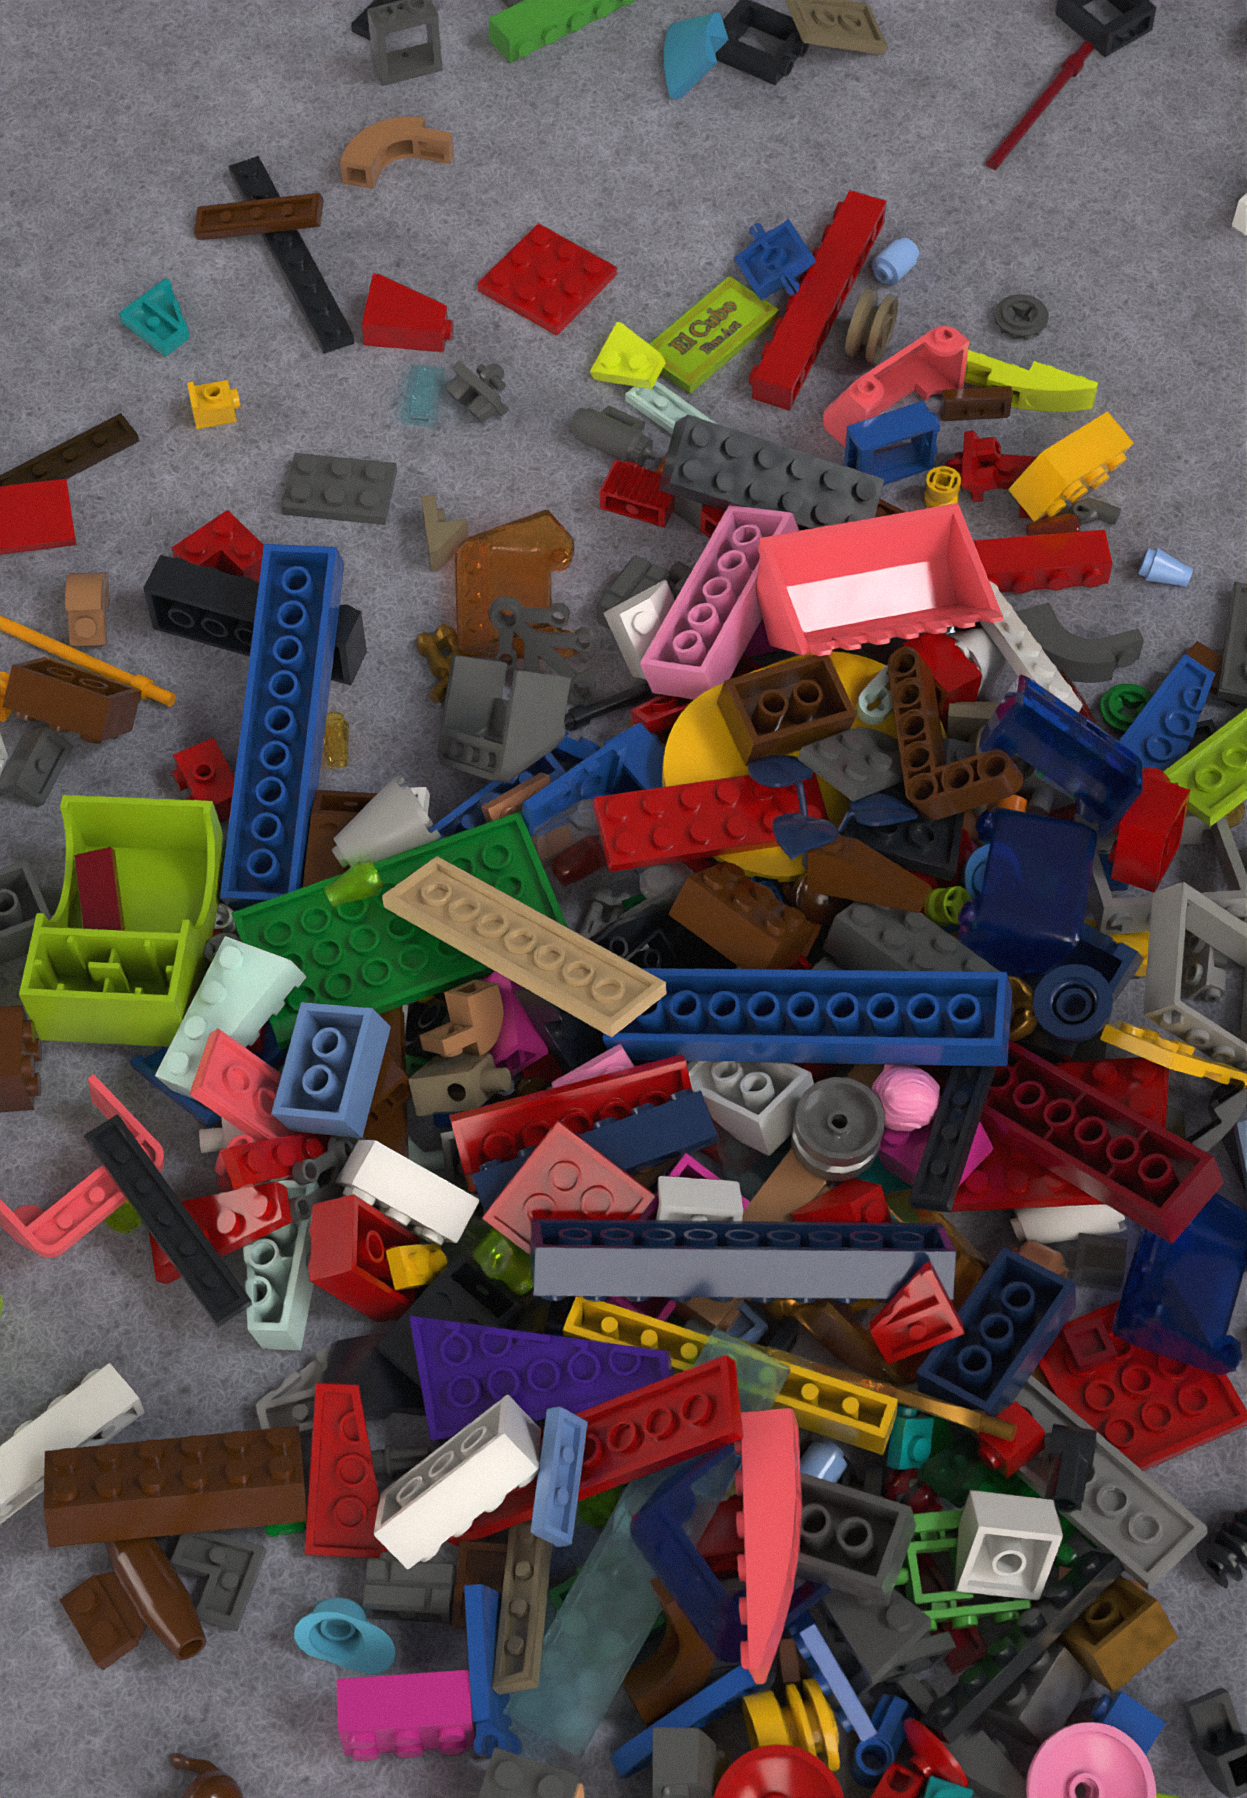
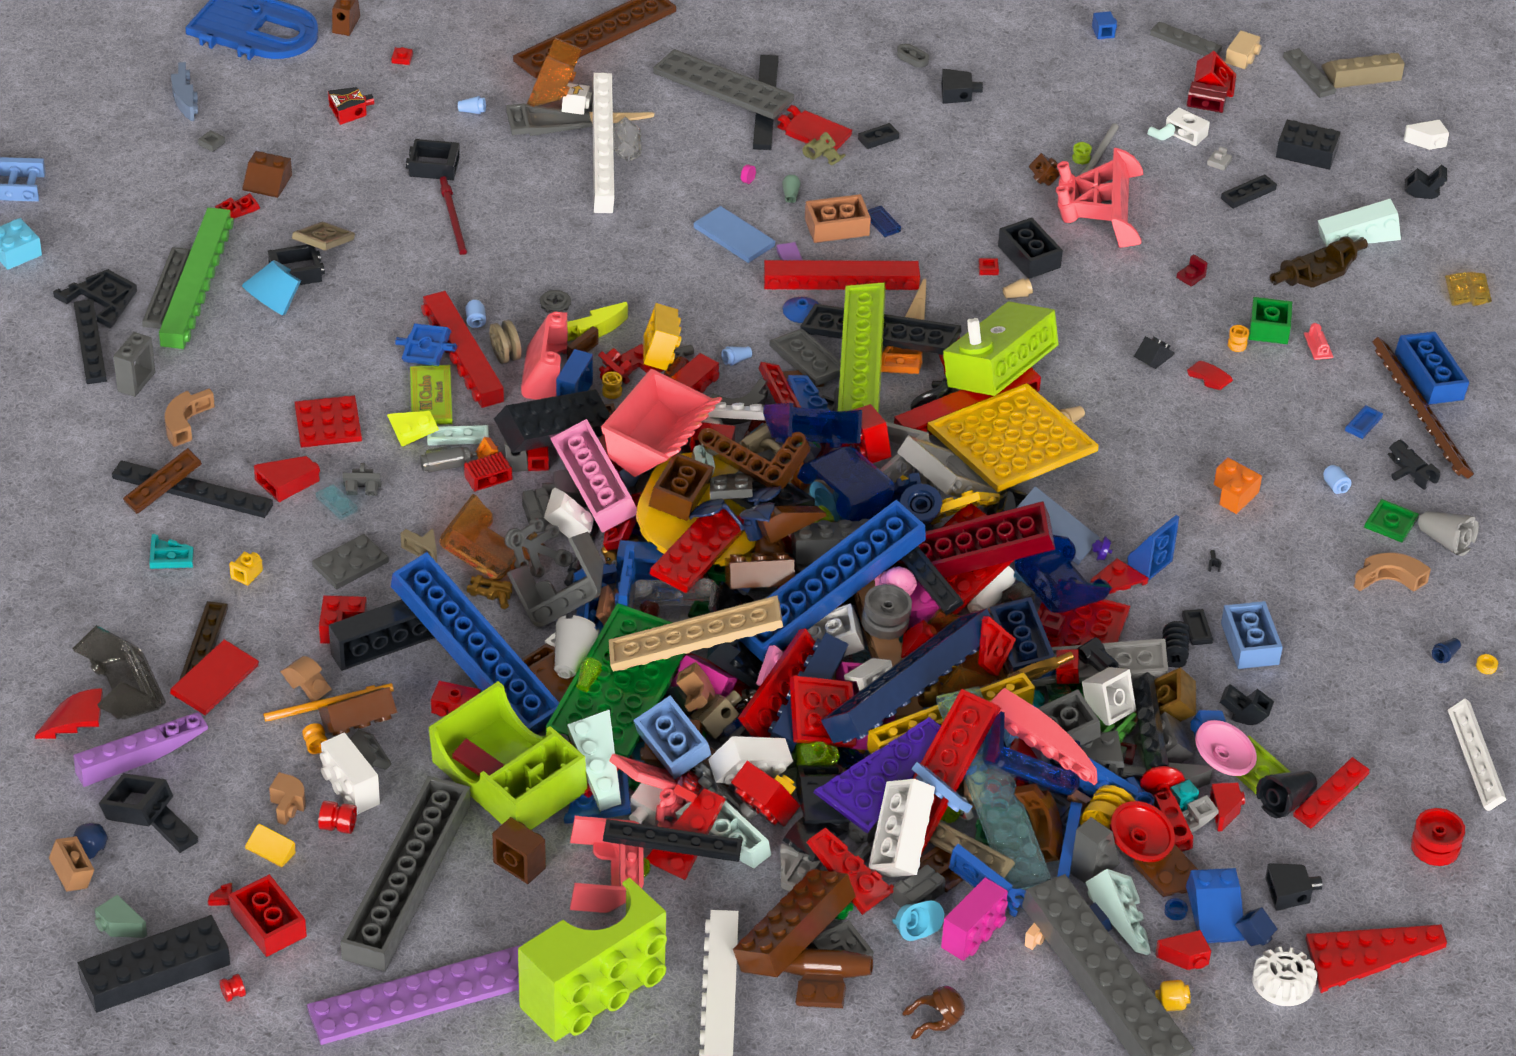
camera: 50 degrees left, 15 degrees down
none -> red plate [758,362,810,426]

